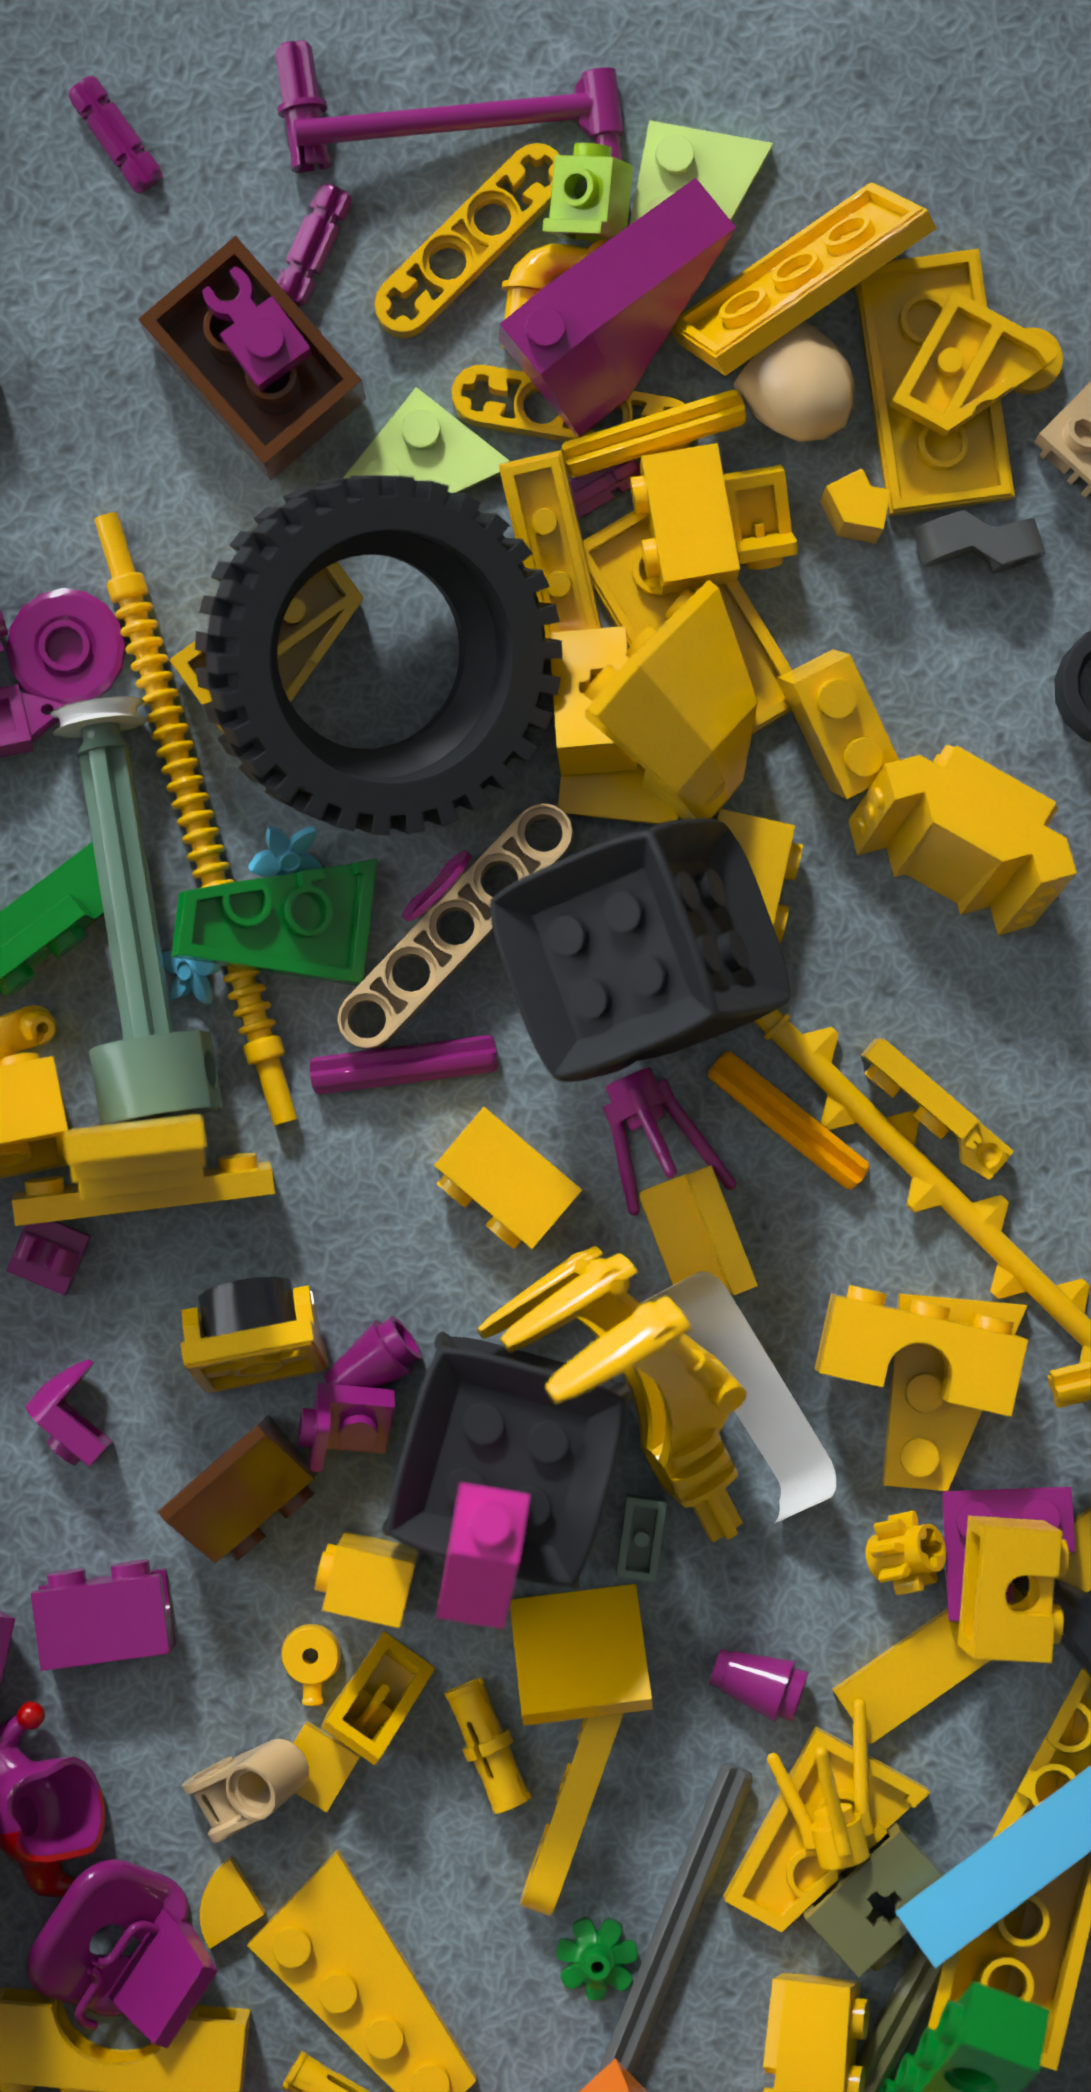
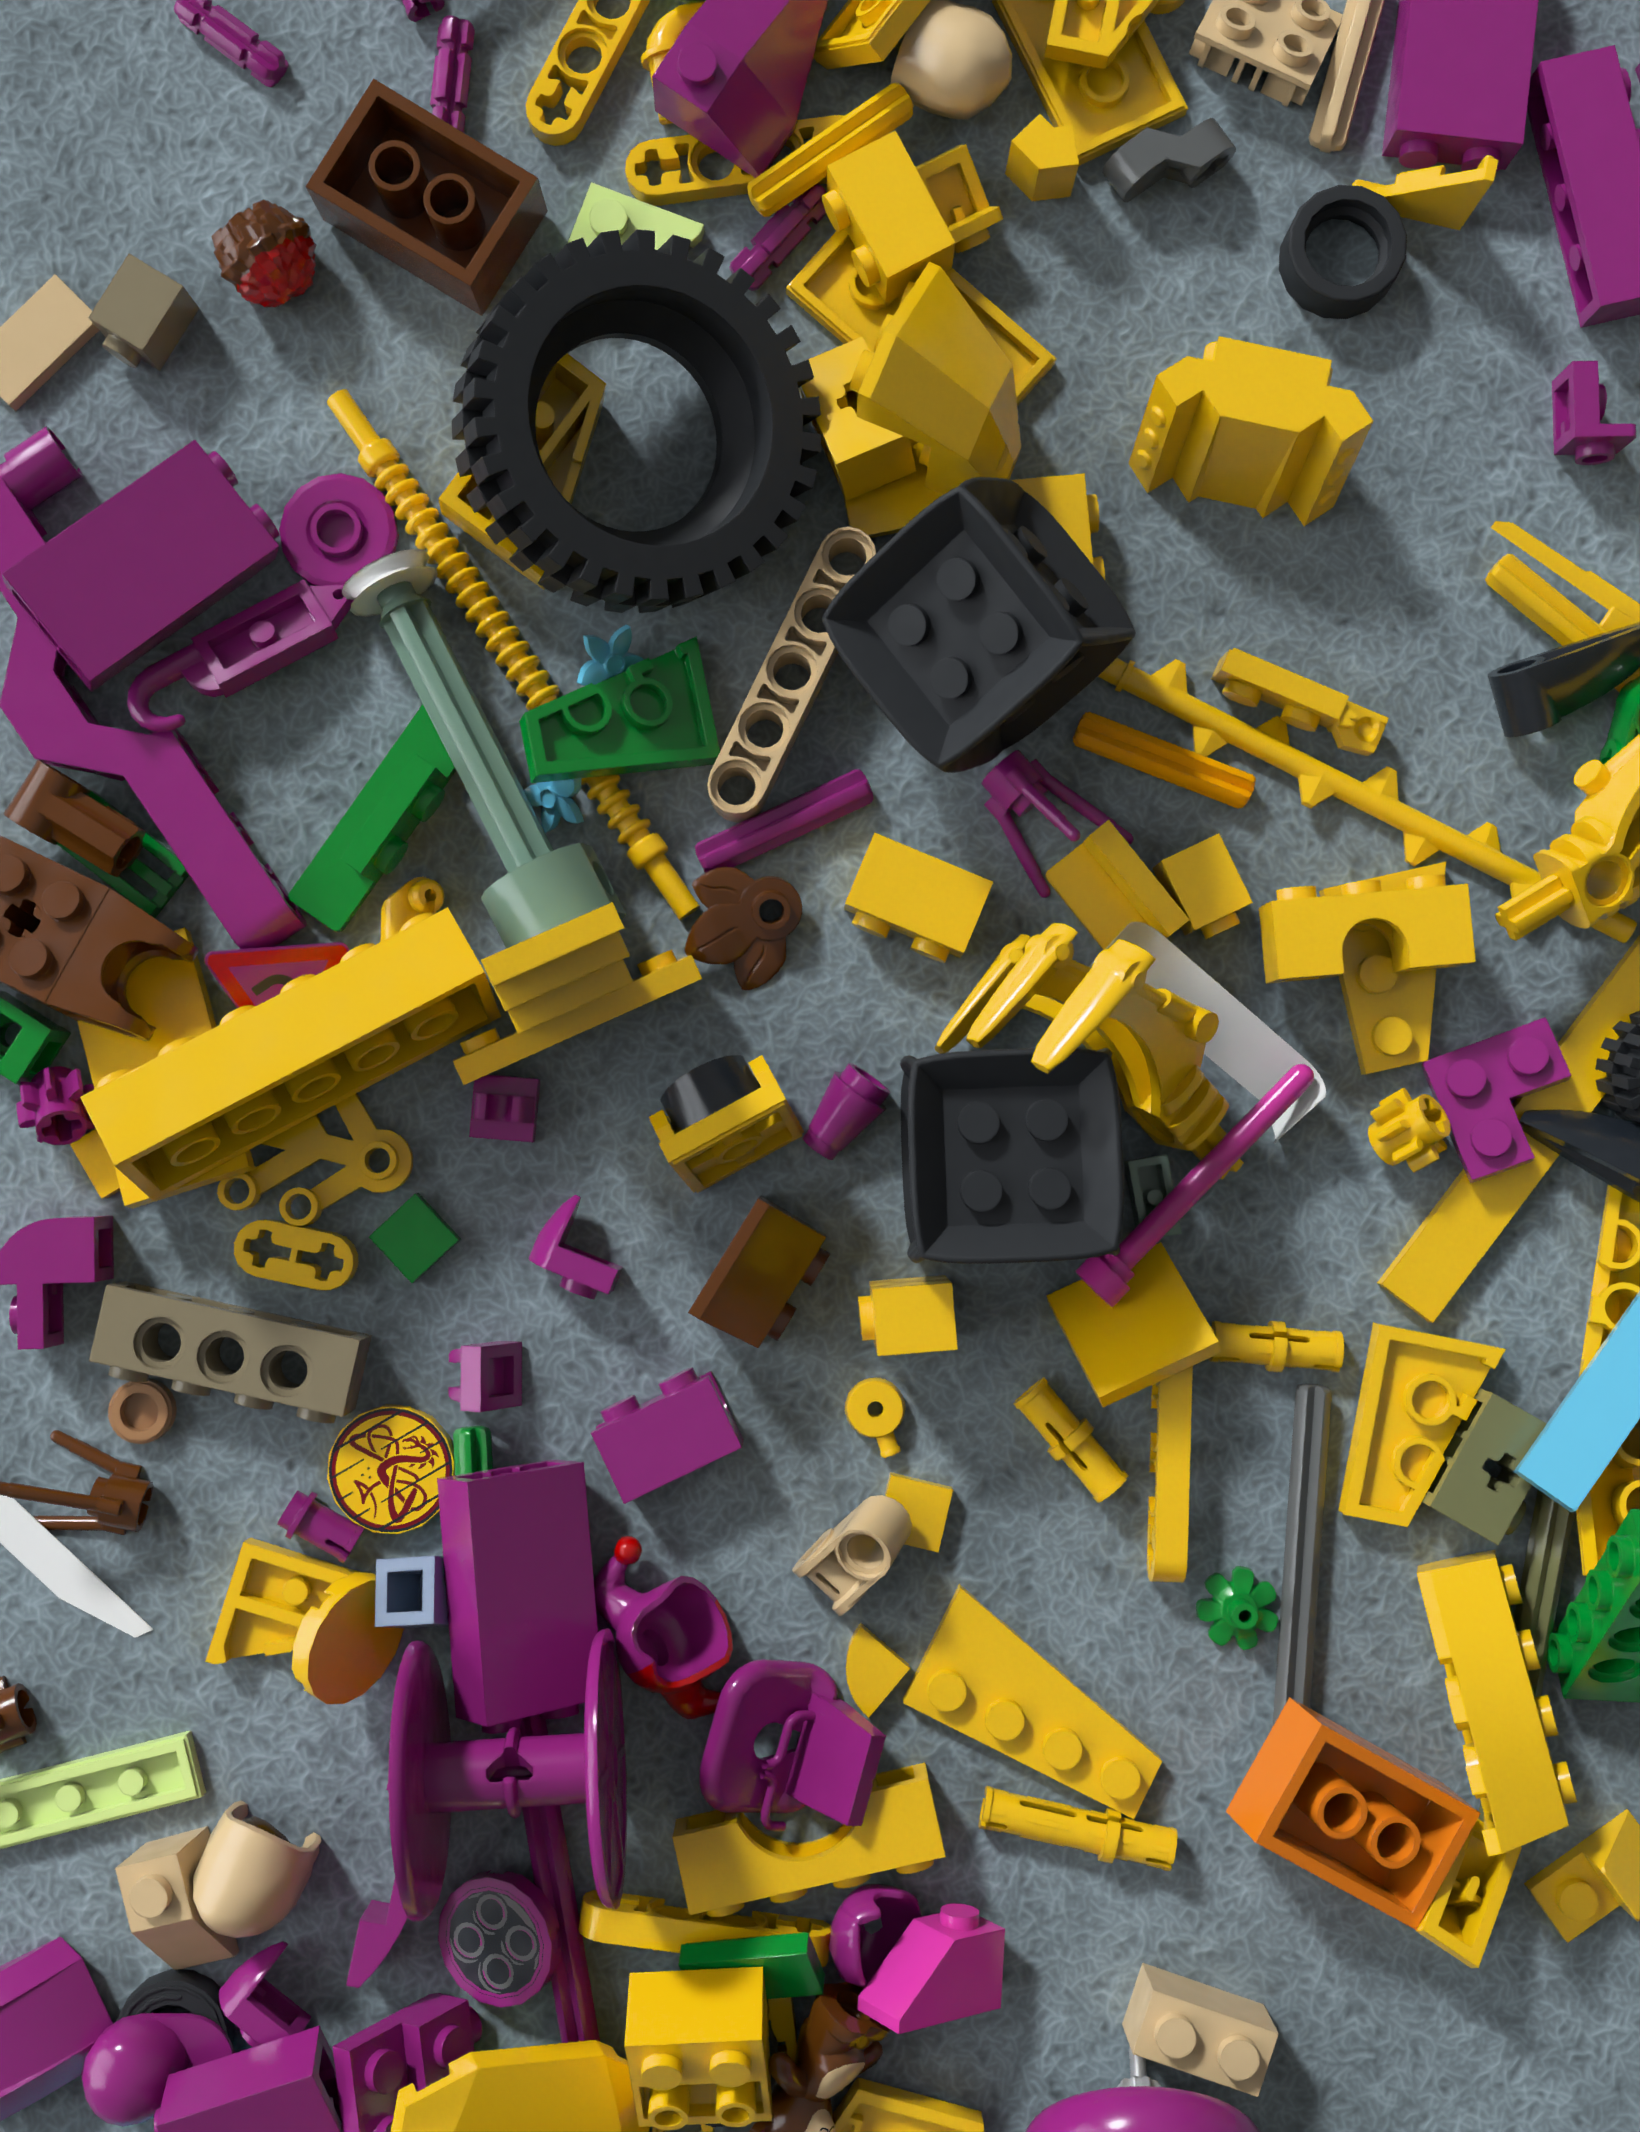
camera: 15 degrees left, 0 degrees up
magenta plate [202,266,312,392] -> none
magenta bracket [298,1383,395,1473] -> none
yellow slope [321,1631,436,1765] -> none
magenta piece [401,850,471,922] -> none
dark pink slope [436,1482,530,1629] -> none
yellow tile [499,450,602,638] -> none
magenta cone [709,1648,809,1722] -> none
yellow plant [767,1698,874,1870] -> none
yellow brick [777,649,899,799] -> none
yellow brick [958,1516,1069,1663] -> none
none -> piece [211,200,317,308]
none -> reddish brown plate [684,867,802,990]
none -> dark pink piece [1075,1064,1314,1308]
none -> yellow brick [1152,833,1253,939]
none -> yellow pin [1209,1321,1344,1372]

